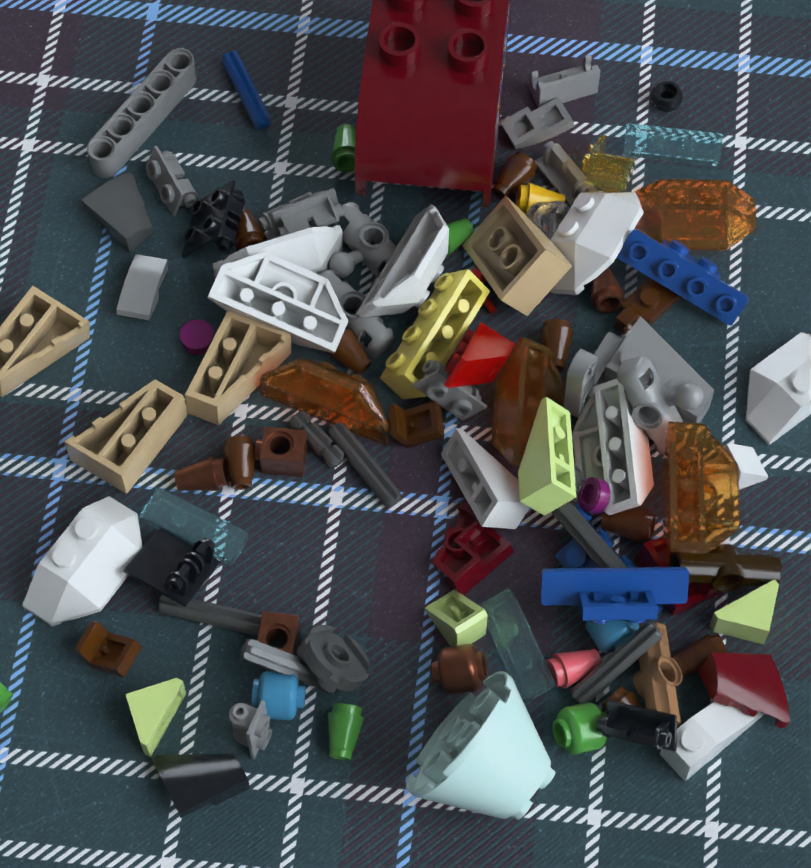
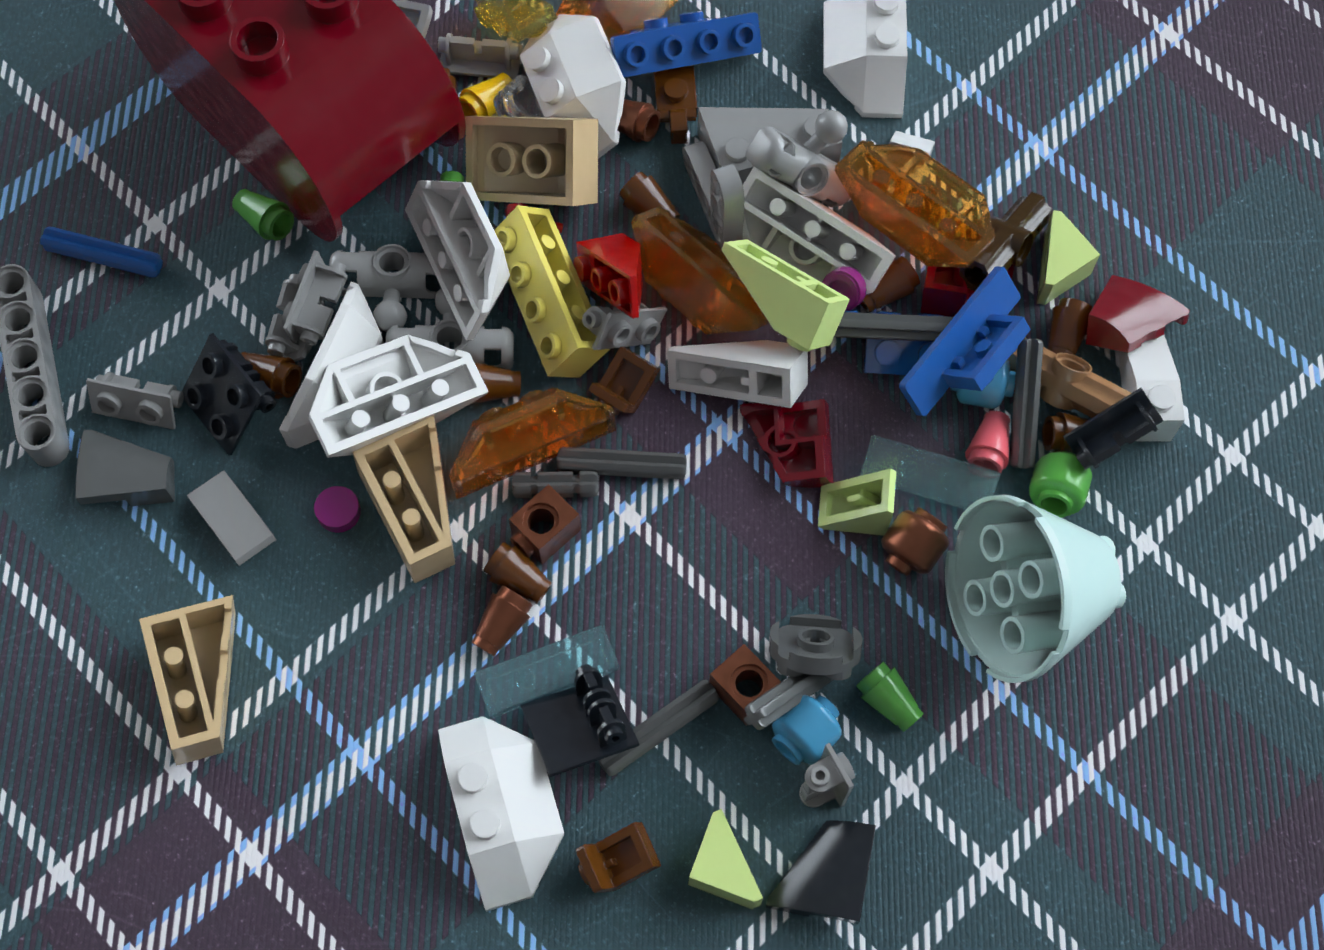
camera: 50 degrees left, 5 degrees up
tan wedge [64,379,187,494] -> none

